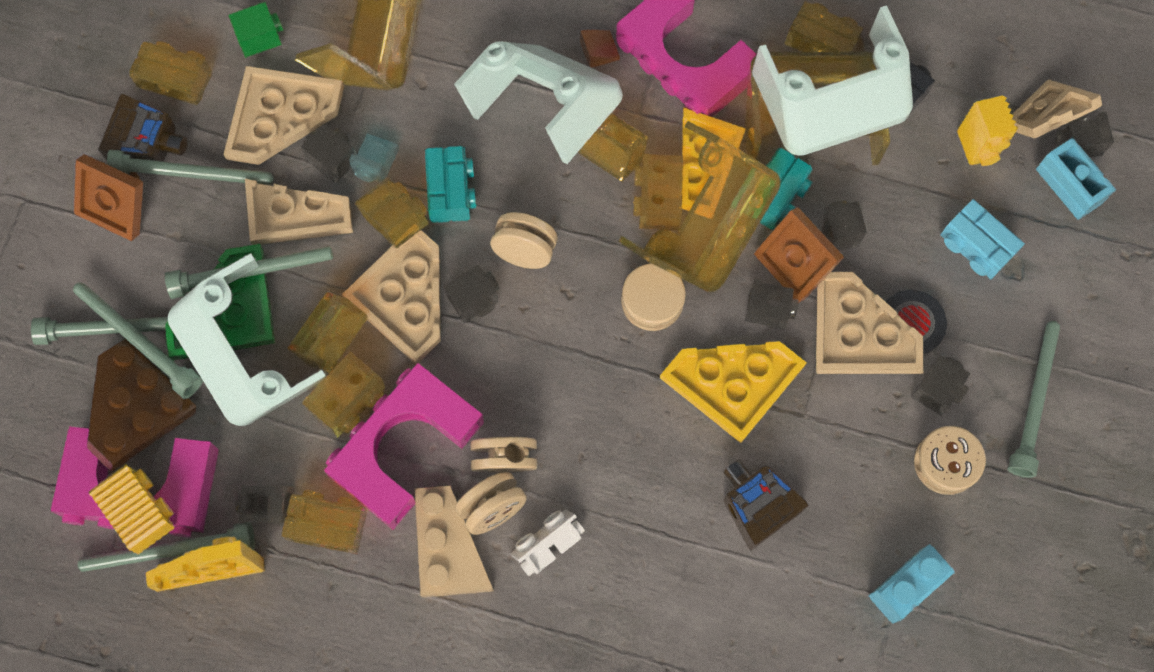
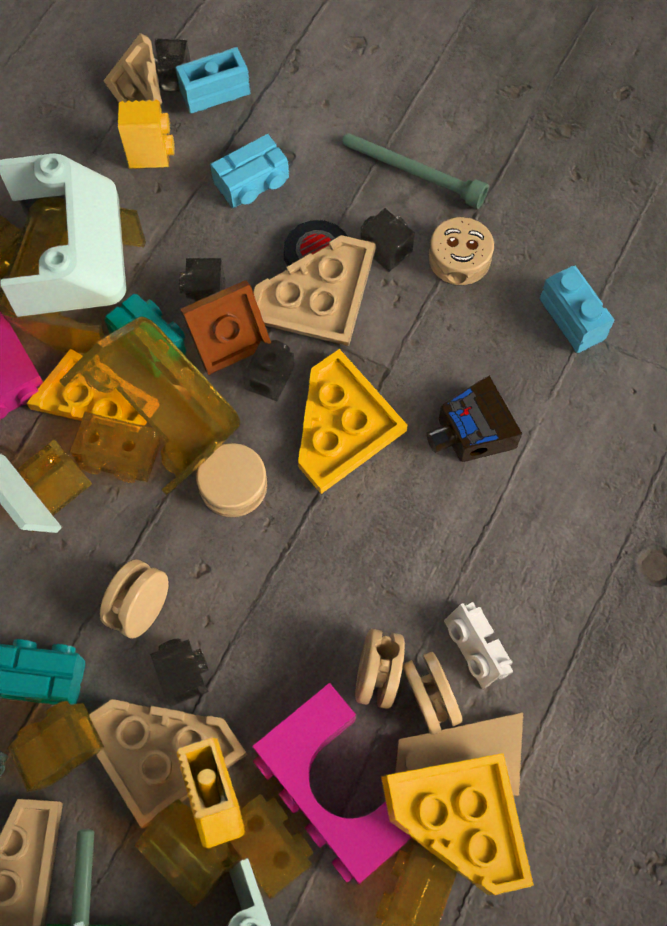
camera: 75 degrees left, 5 degrees down
none -> yellow brick [176,737,245,848]
none -> yellow plate [381,753,534,895]

